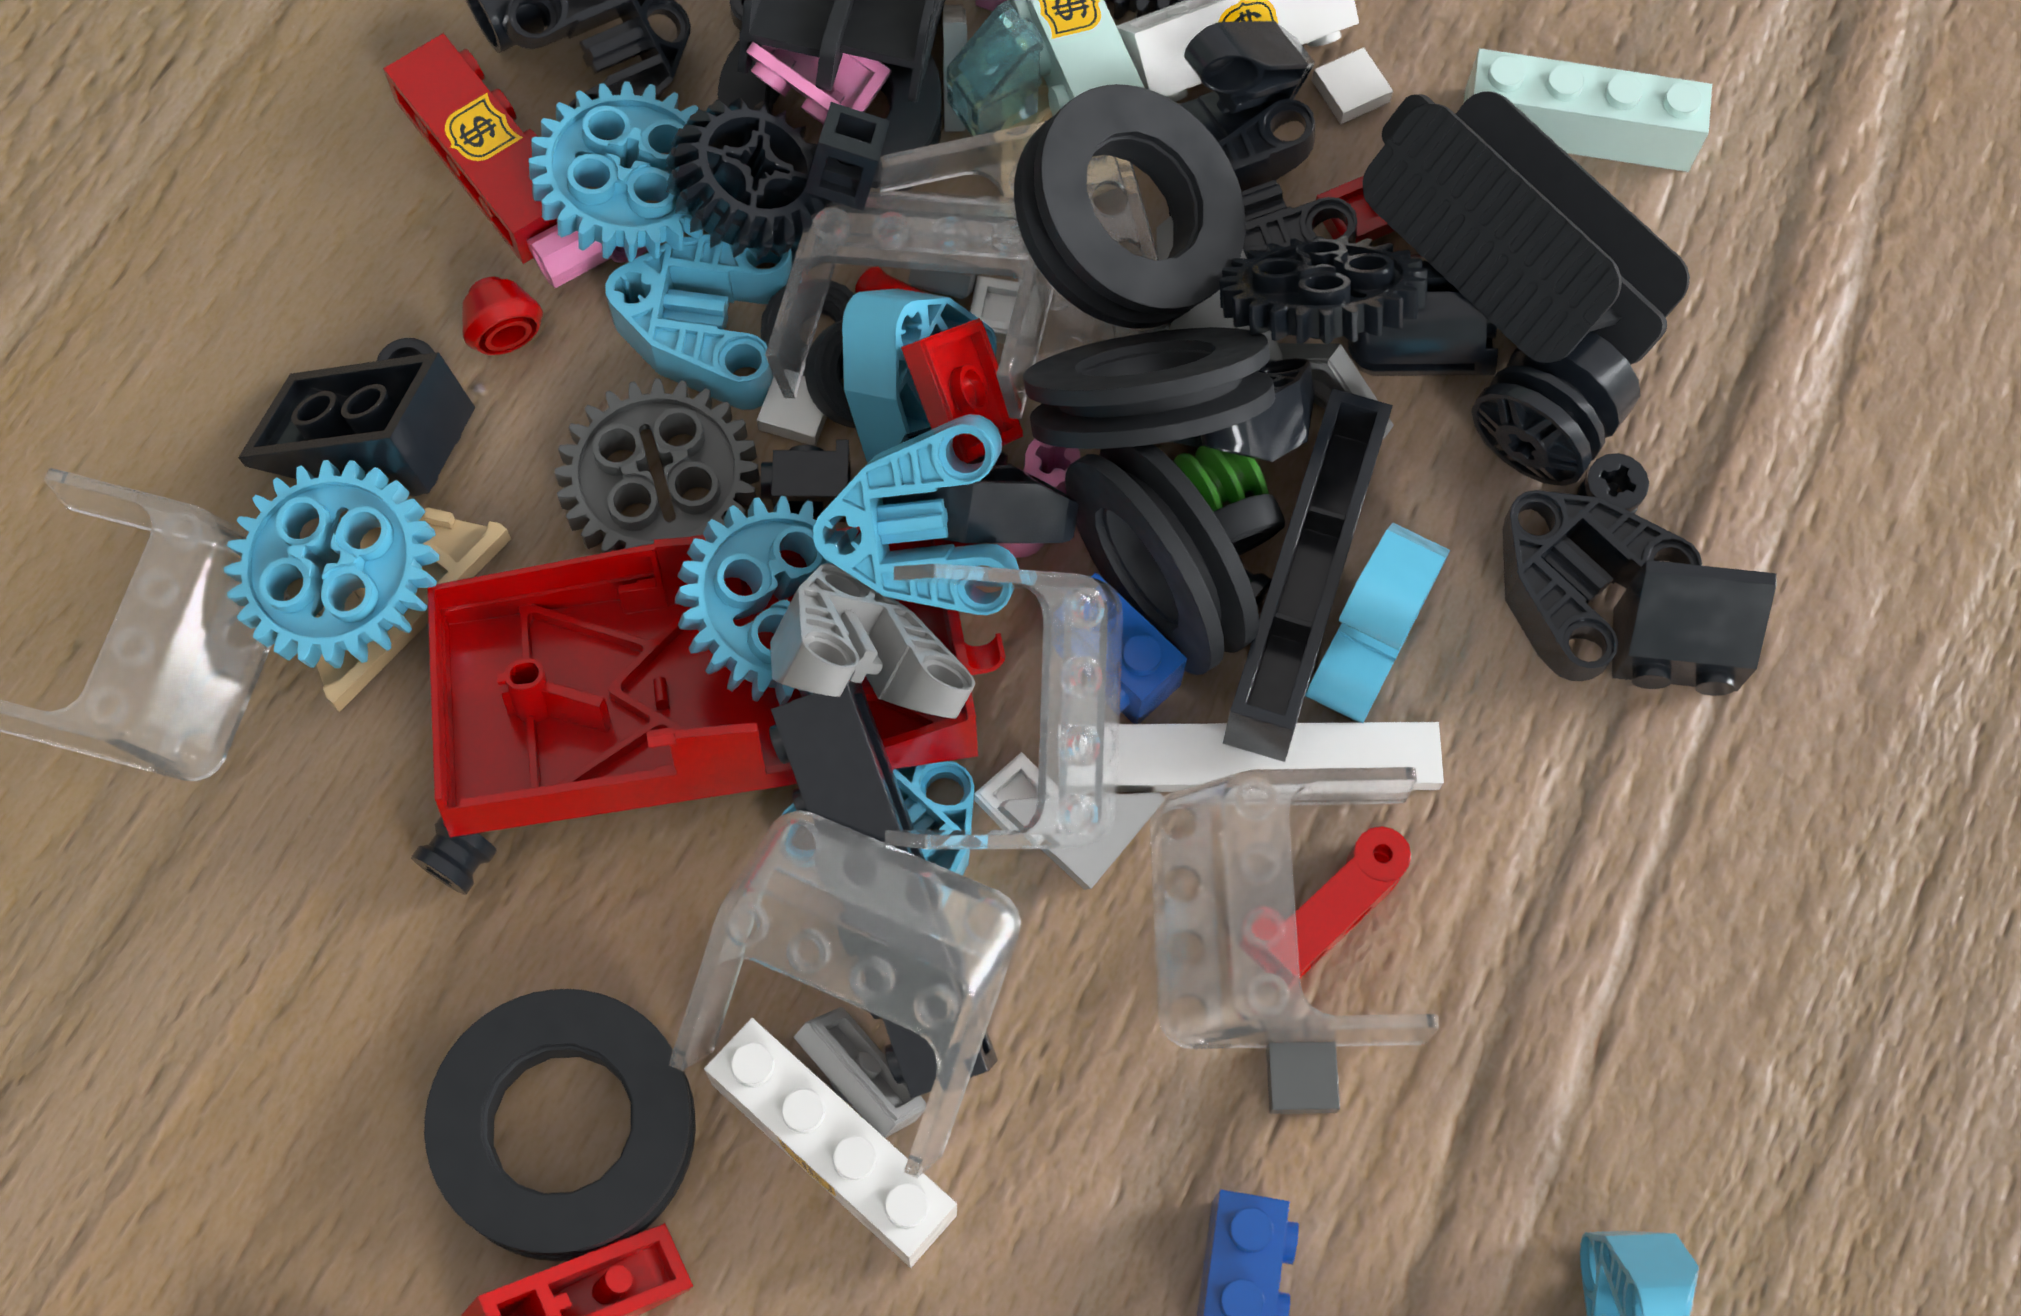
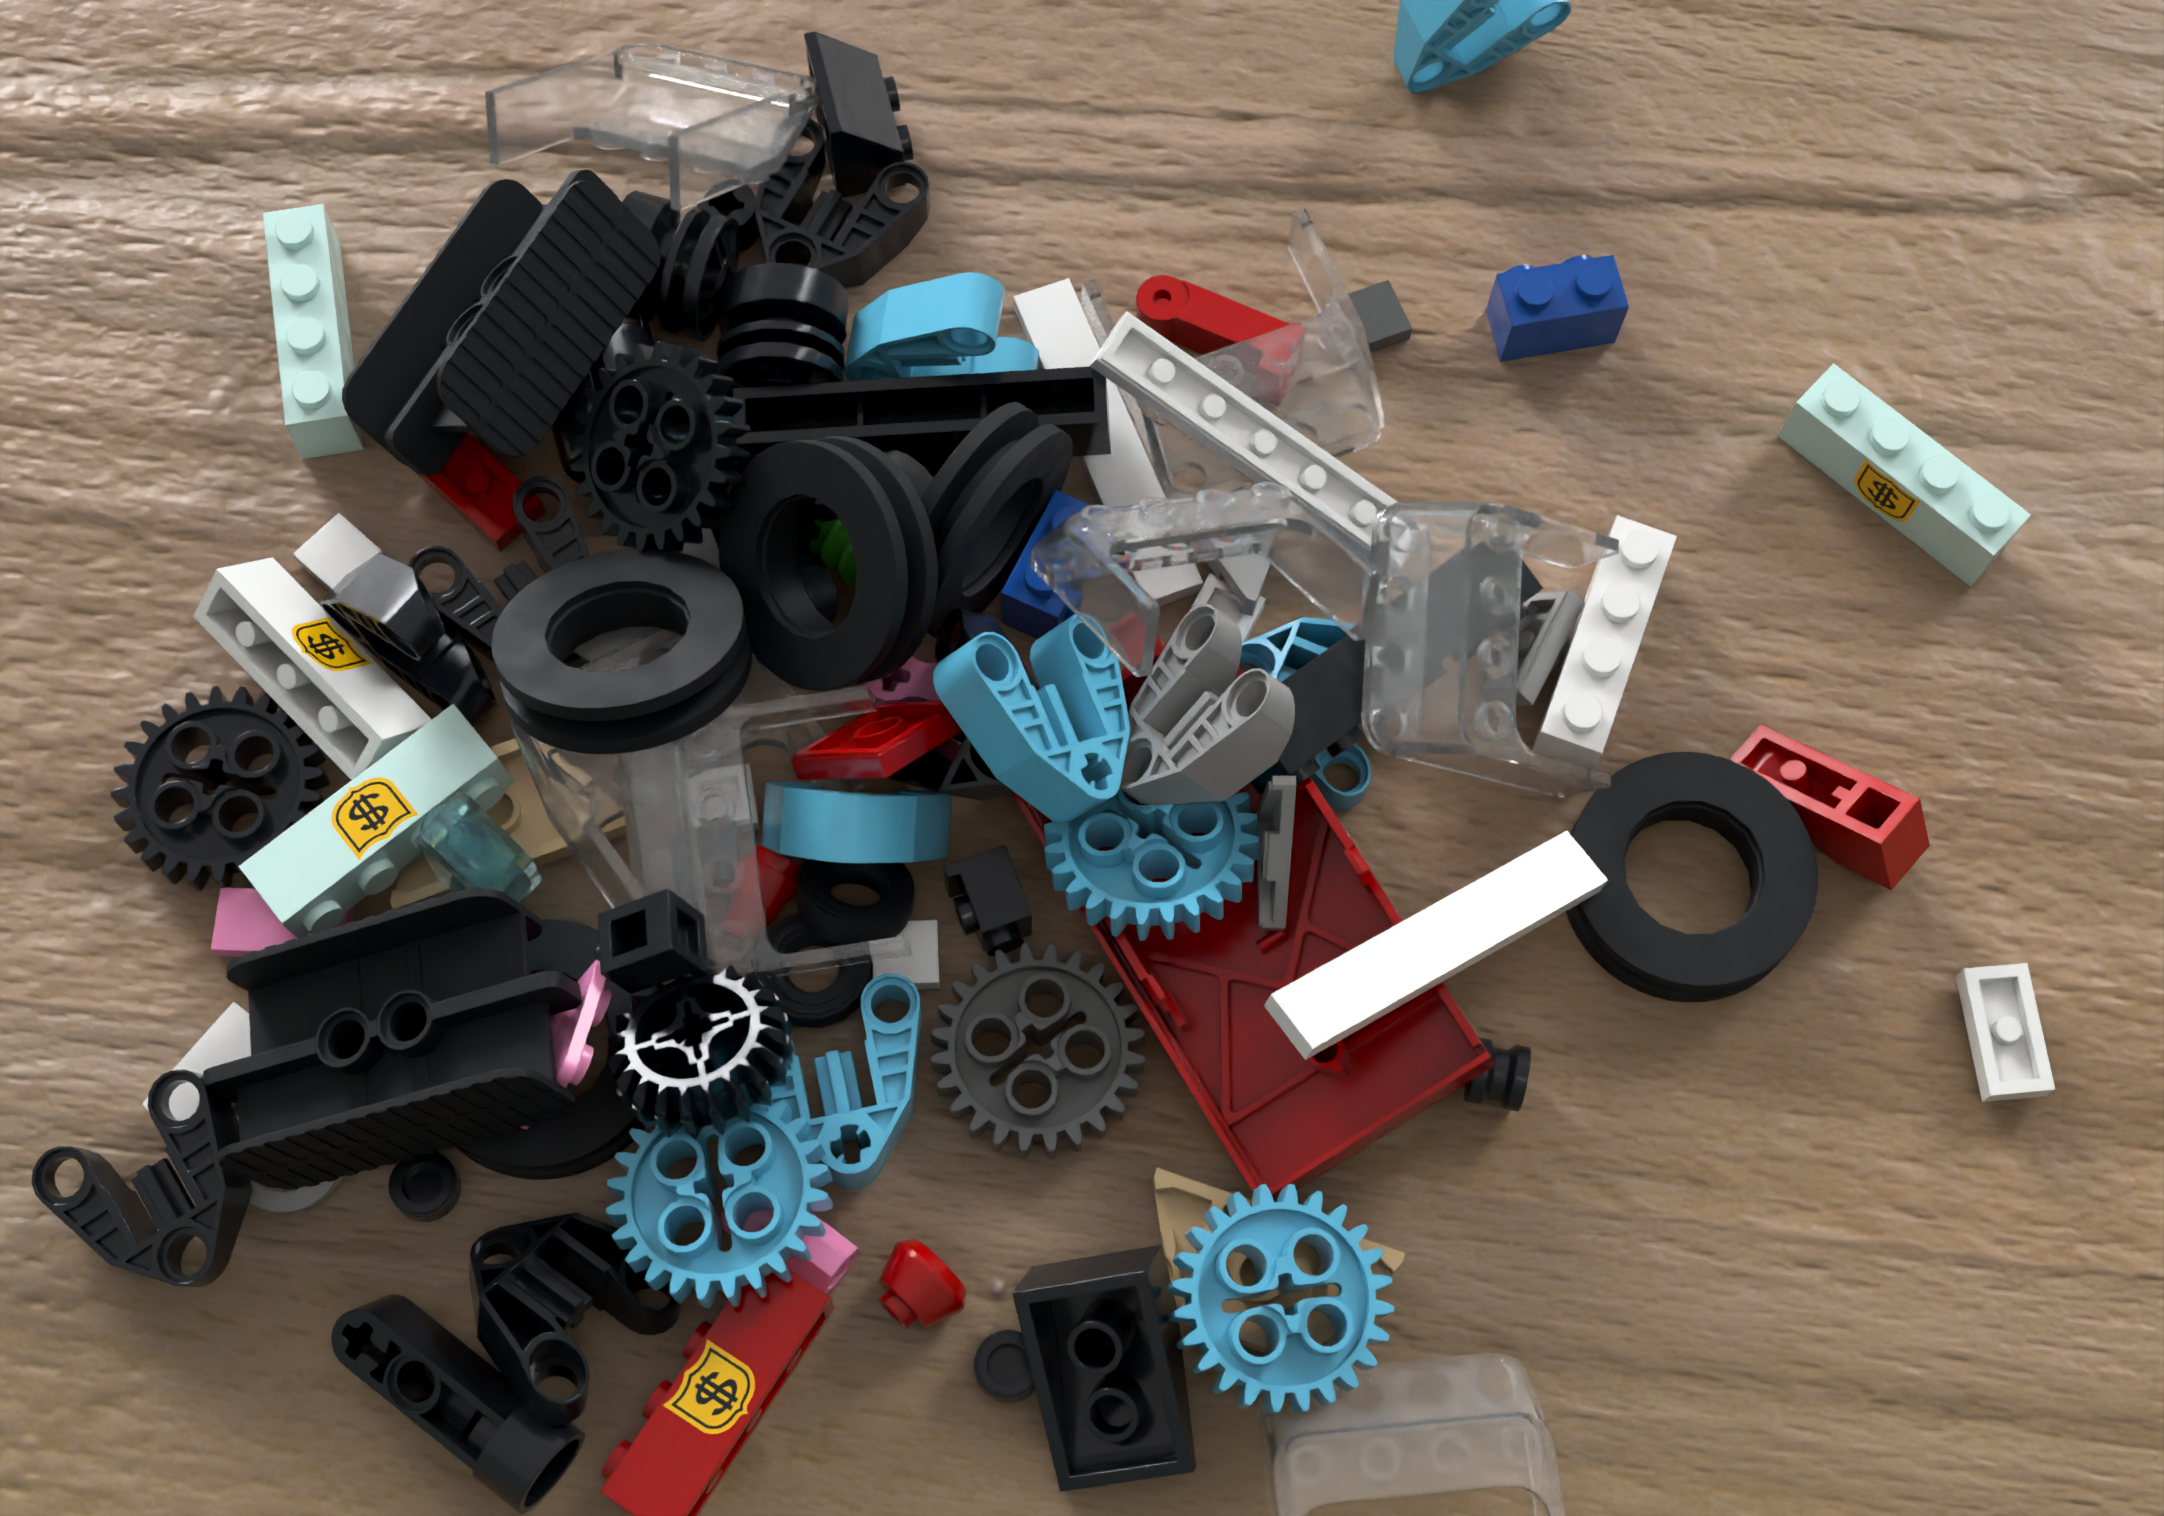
camera: 110 degrees left, 0 degrees up
none -> clear windscreen [485,43,817,211]
none -> black wheel [716,263,848,398]
none -> white tile [1090,311,1428,577]
none -> light grey tile [1256,776,1296,931]
none -> white tile [1264,831,1608,1060]

